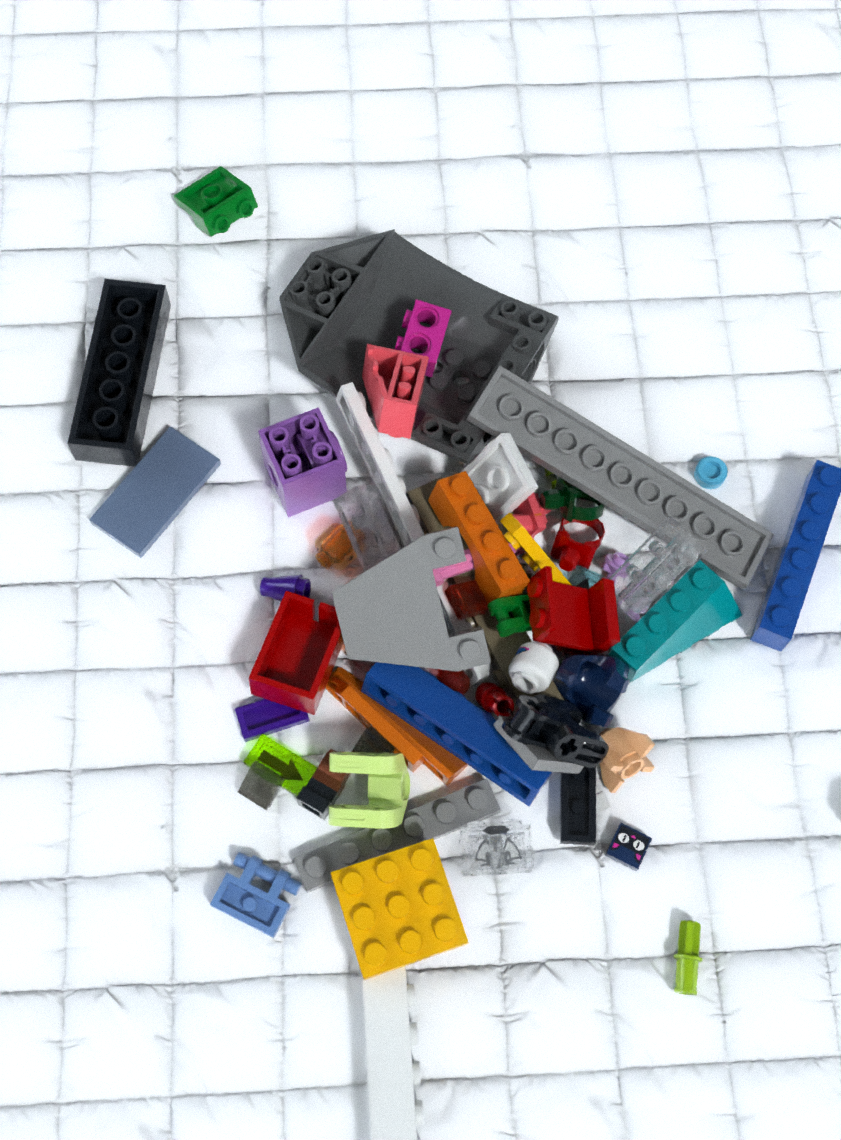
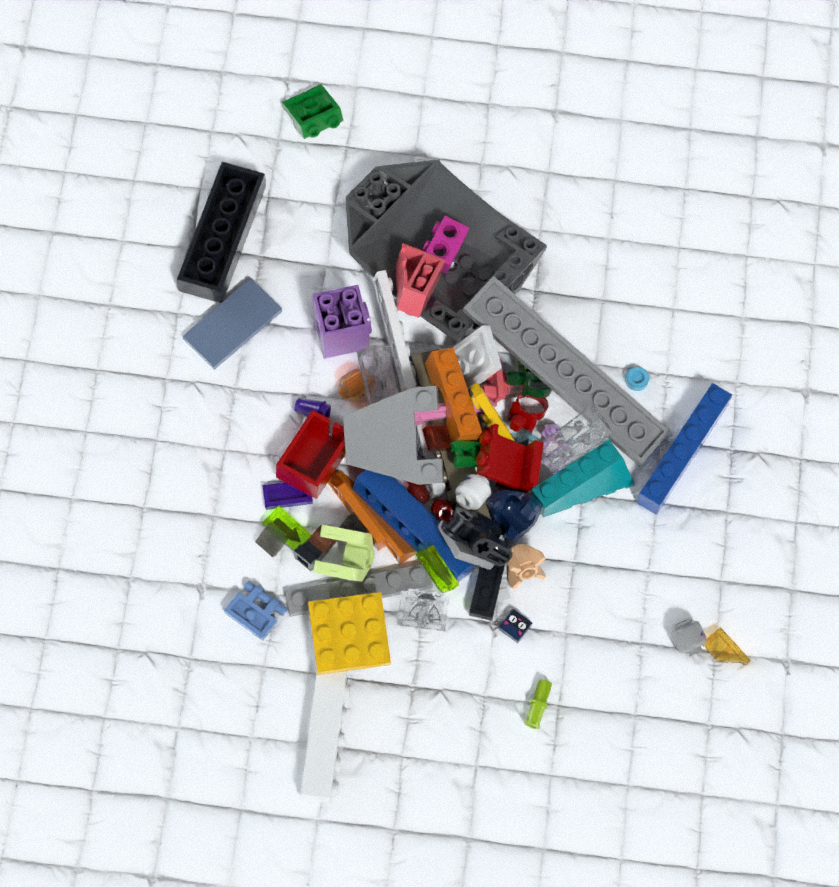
camera: 10 degrees right, 0 degrees up
none -> clear neon green tile [416,545,459,594]

